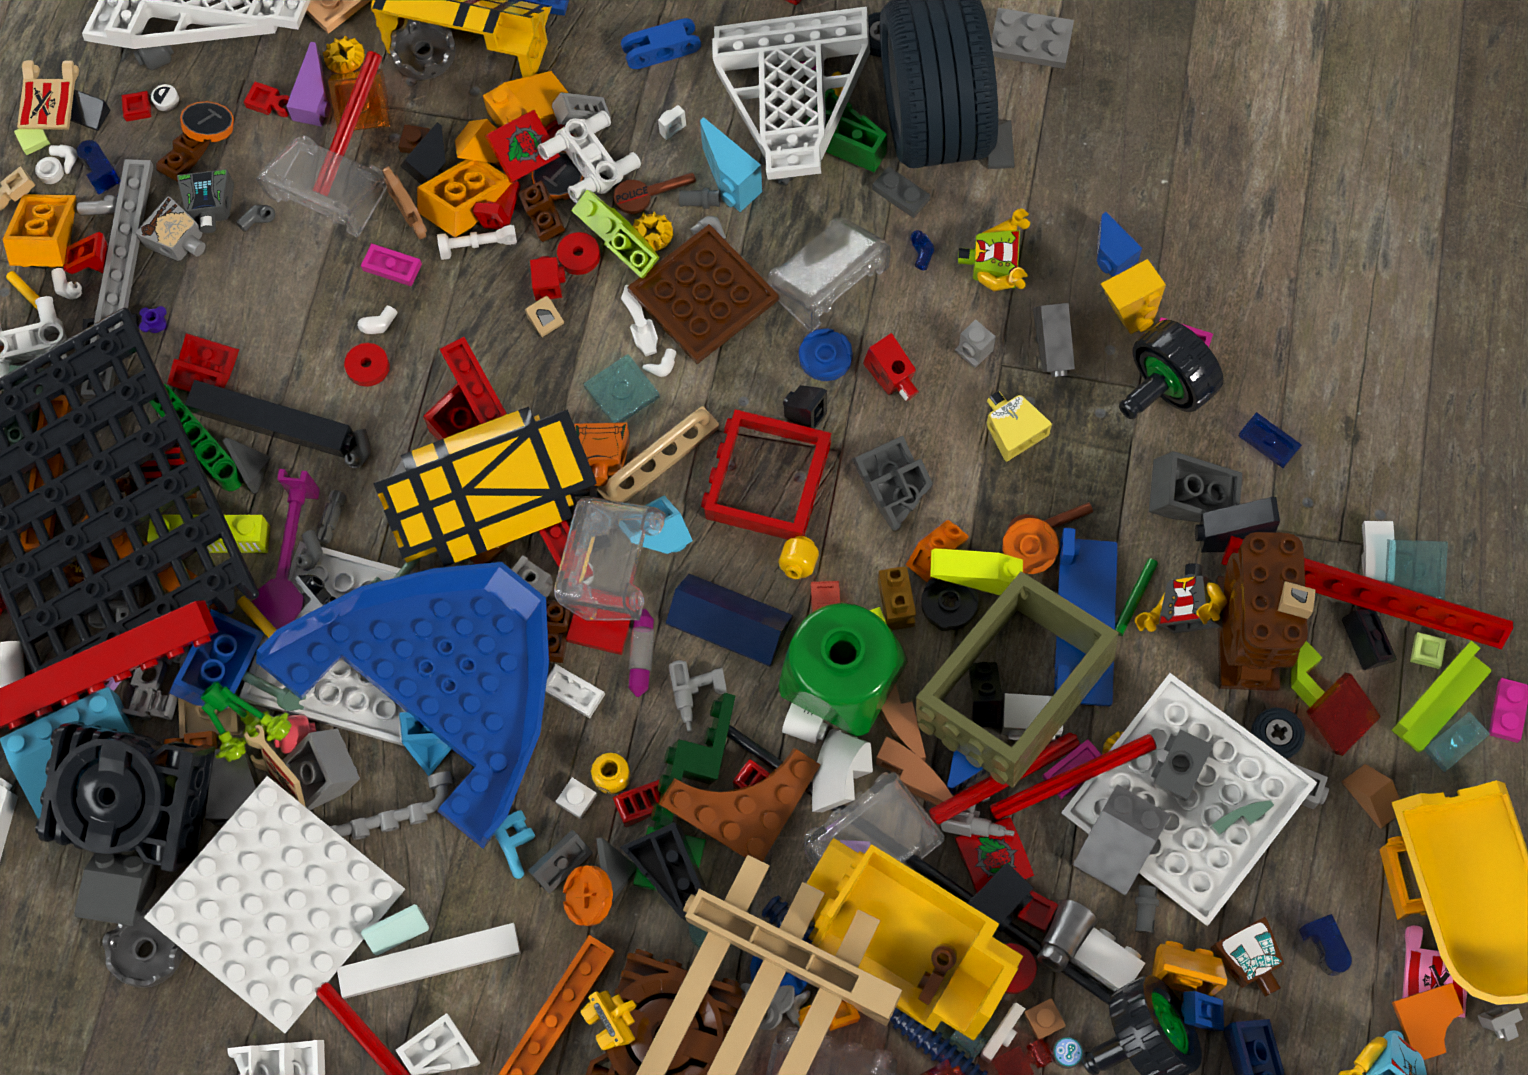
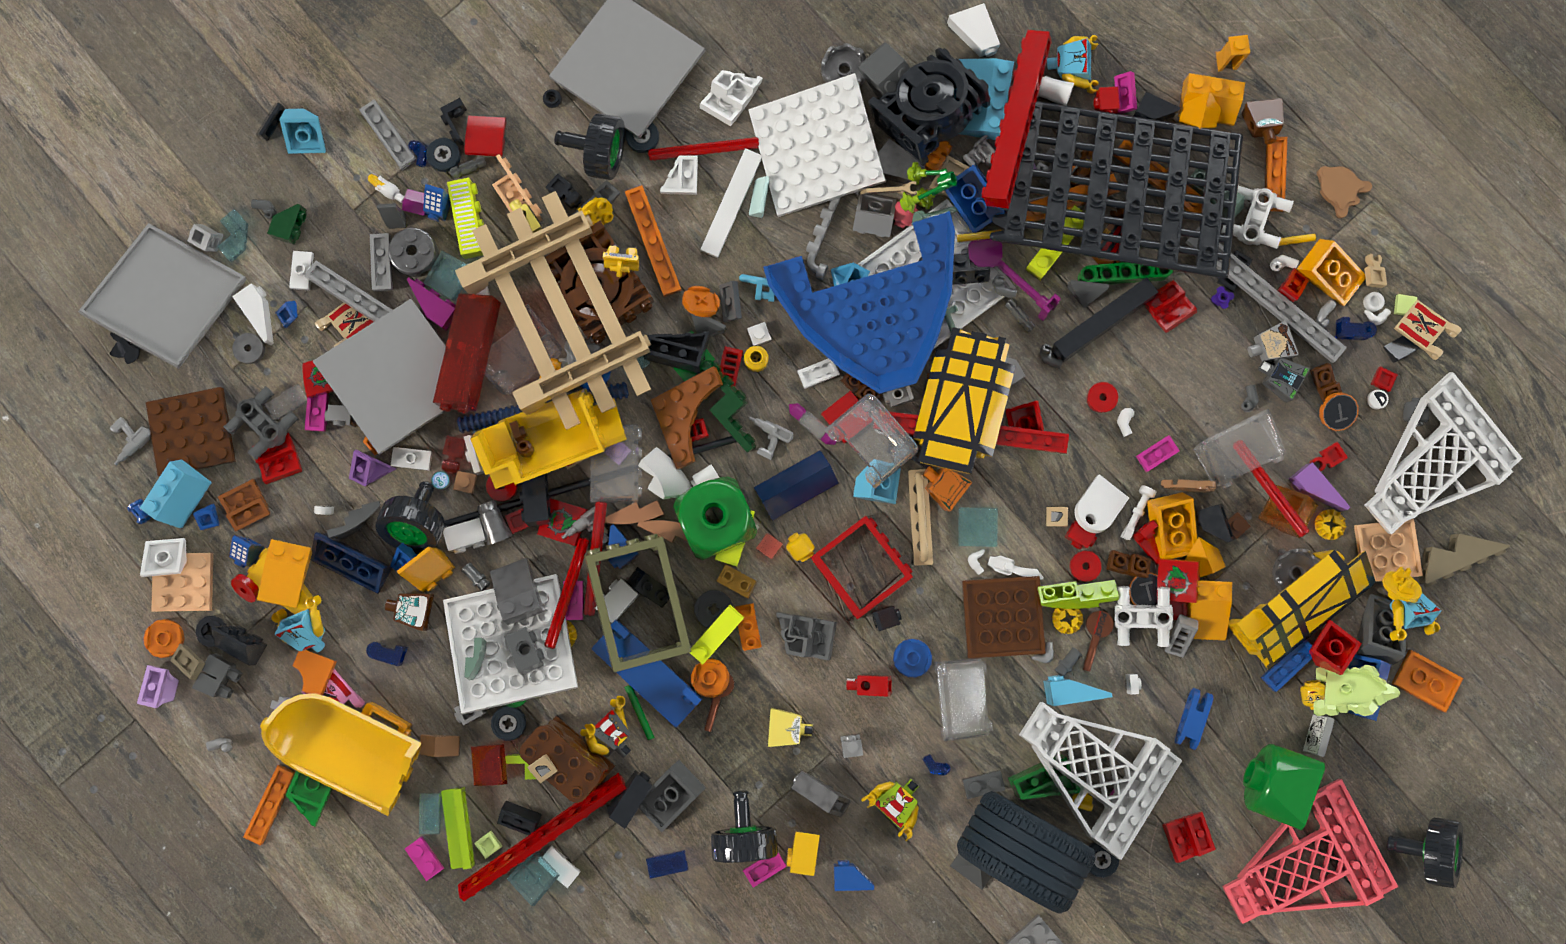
camera: 125 degrees right, 15 degrees up
none -> white tile [1075,474,1129,533]

